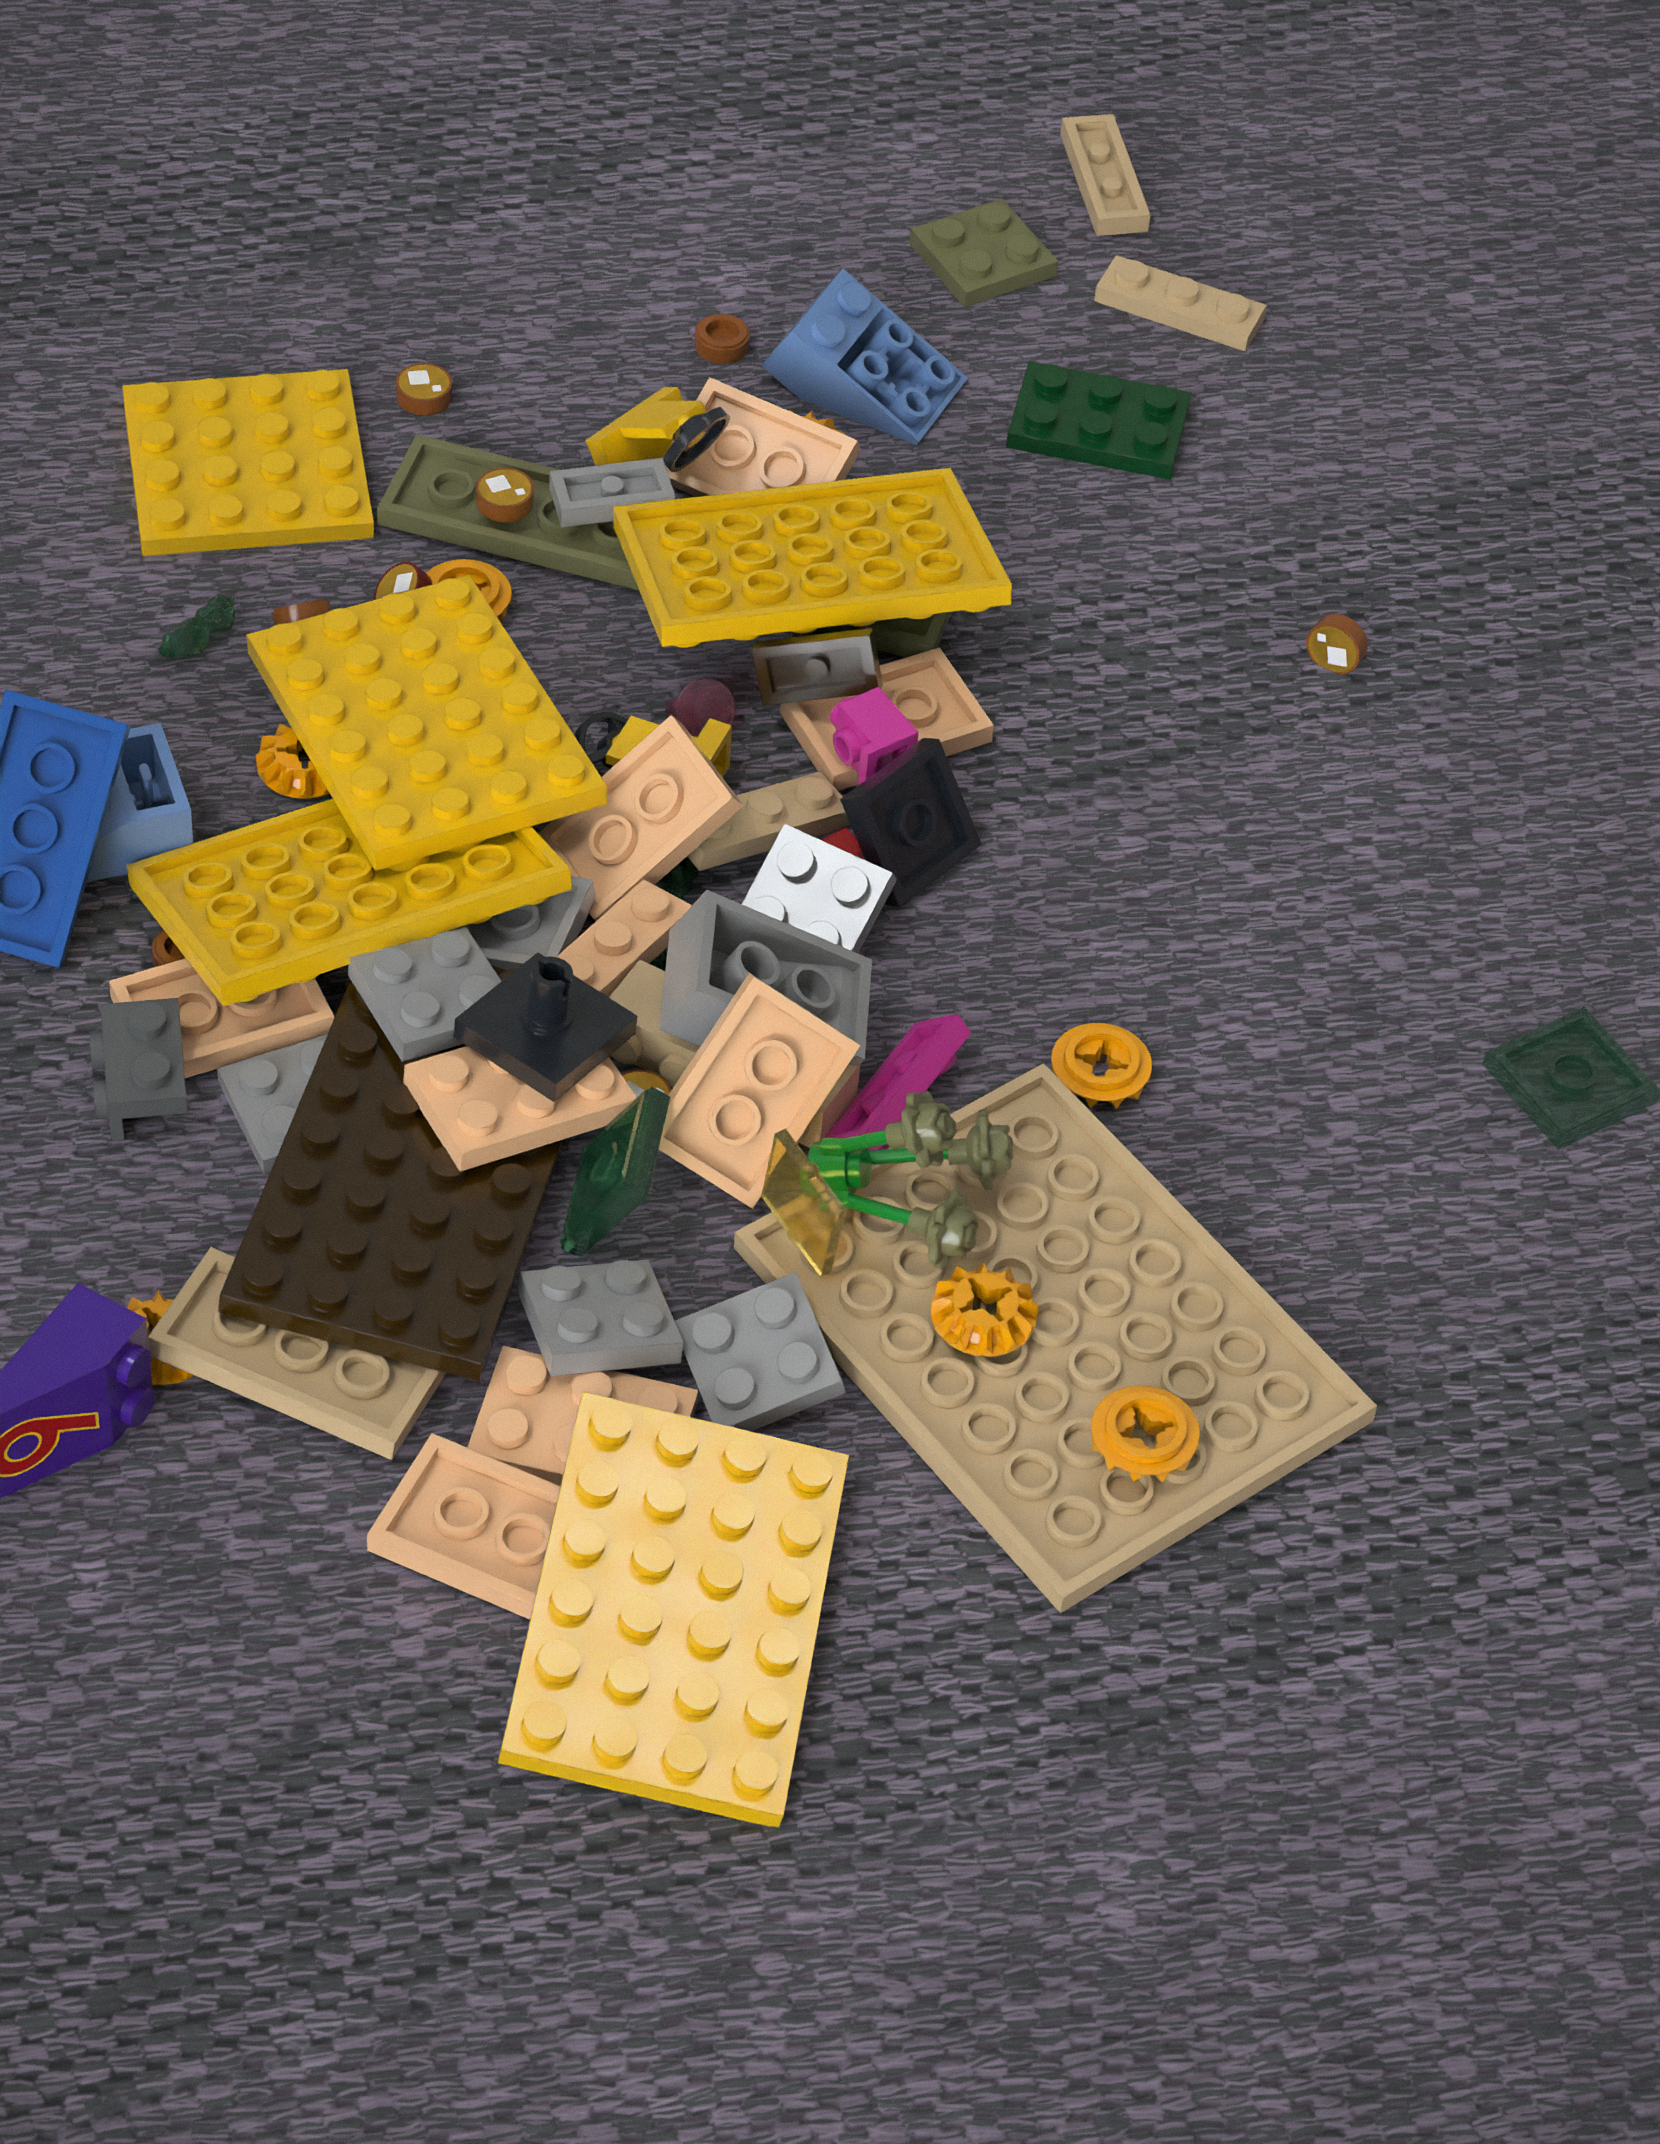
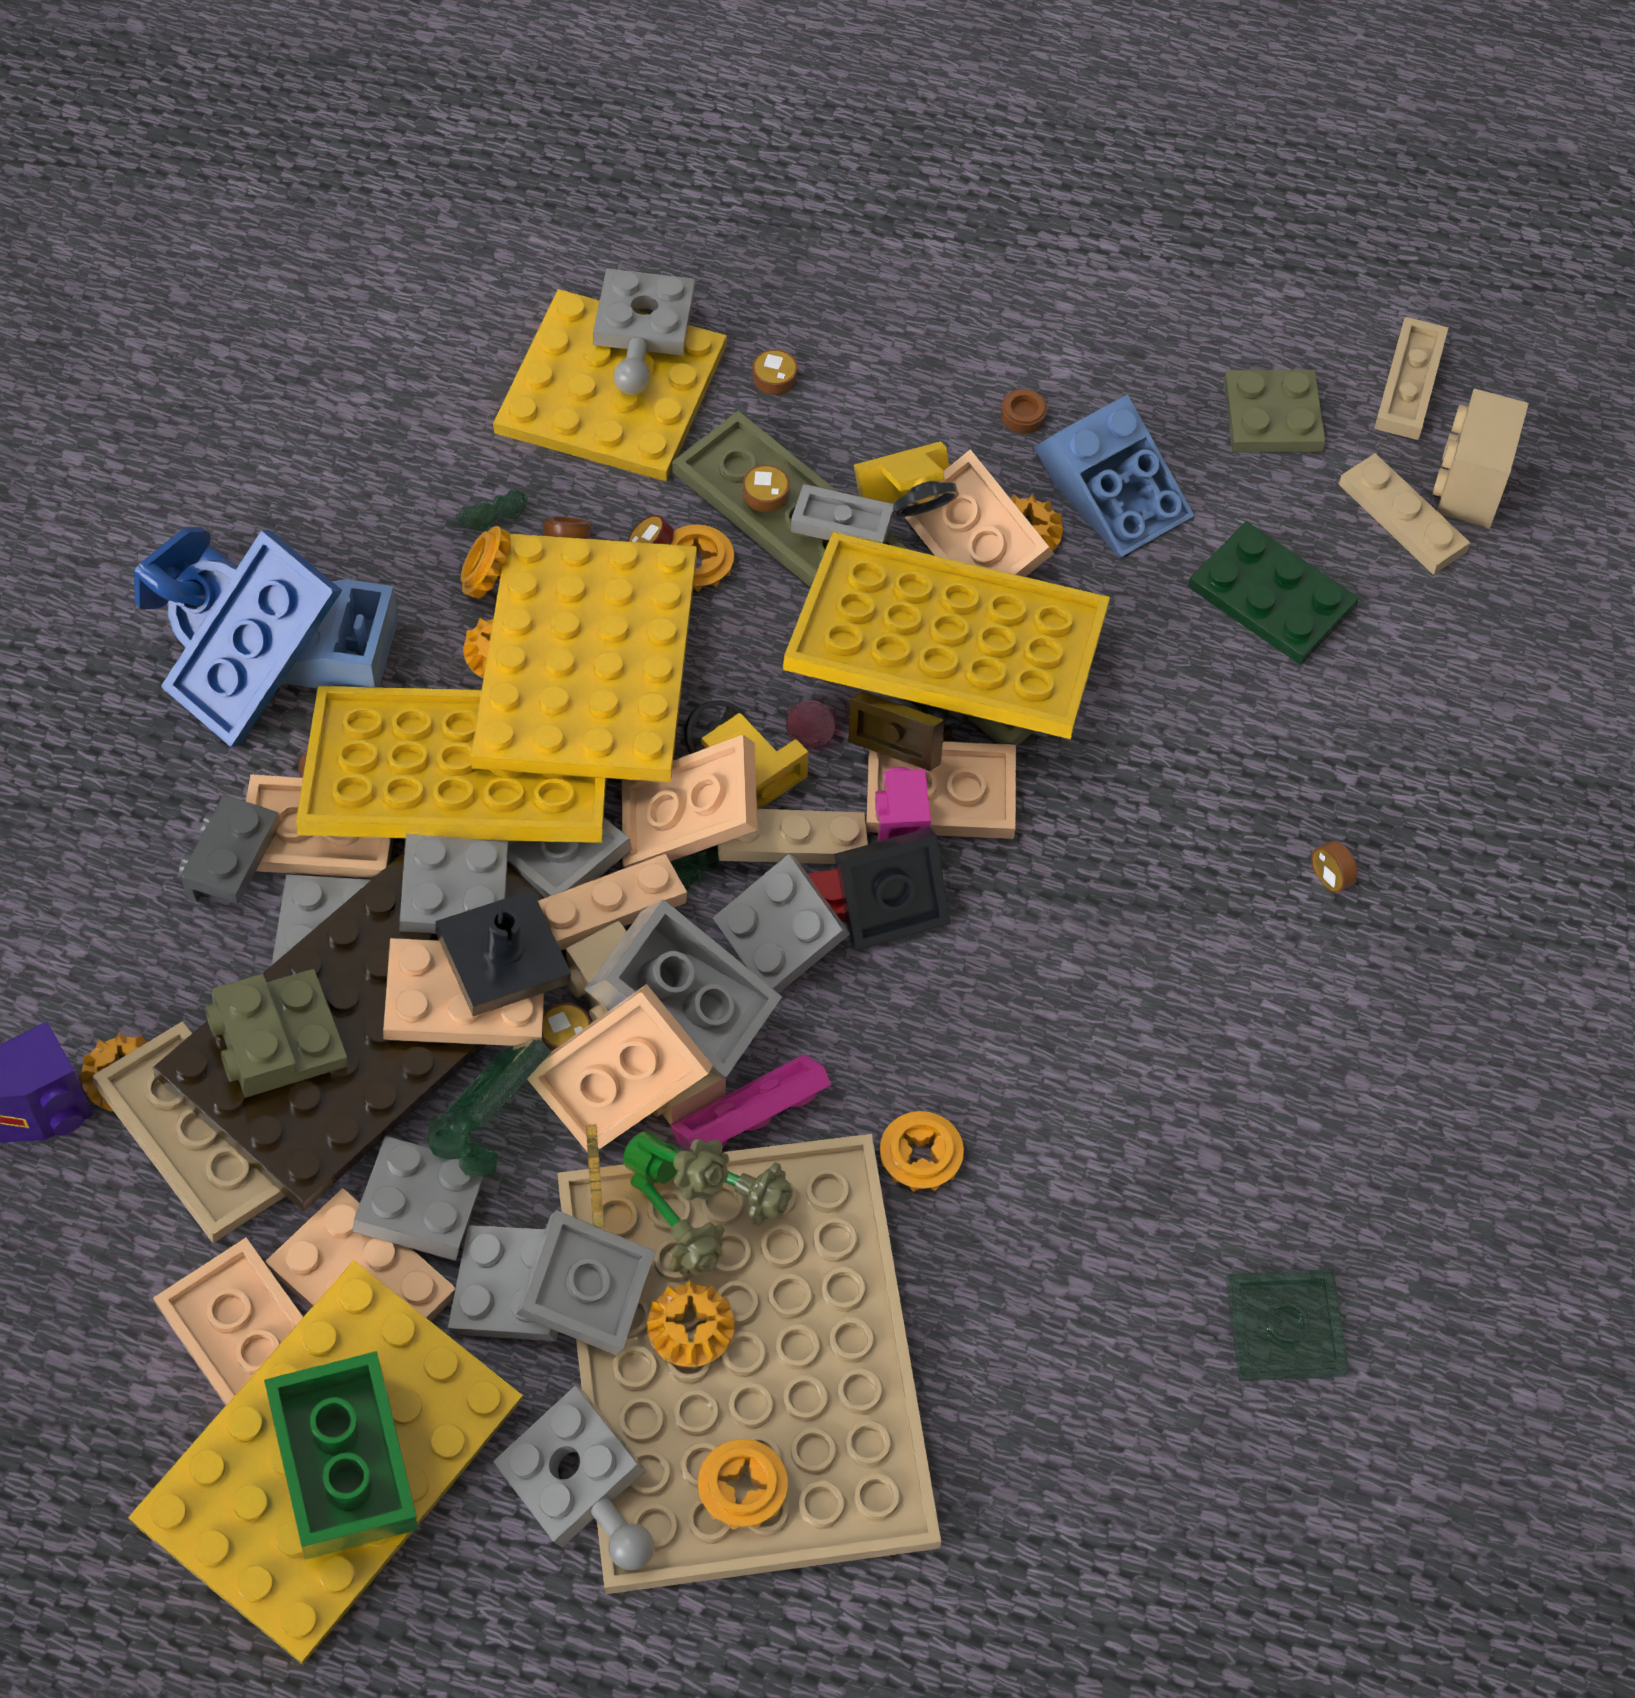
camera: 30 degrees right, 10 degrees up
none -> olive plate [205,969,347,1098]
none -> green brick [264,1351,417,1560]
none -> clear green piece [427,1115,499,1176]
none -> light orange gear [461,526,511,599]
none -> light grey plate [493,1386,654,1570]
none -> light grey plate [516,1210,655,1355]
none -> light grey plate [593,268,695,395]
none -> tan brick [1432,389,1529,528]

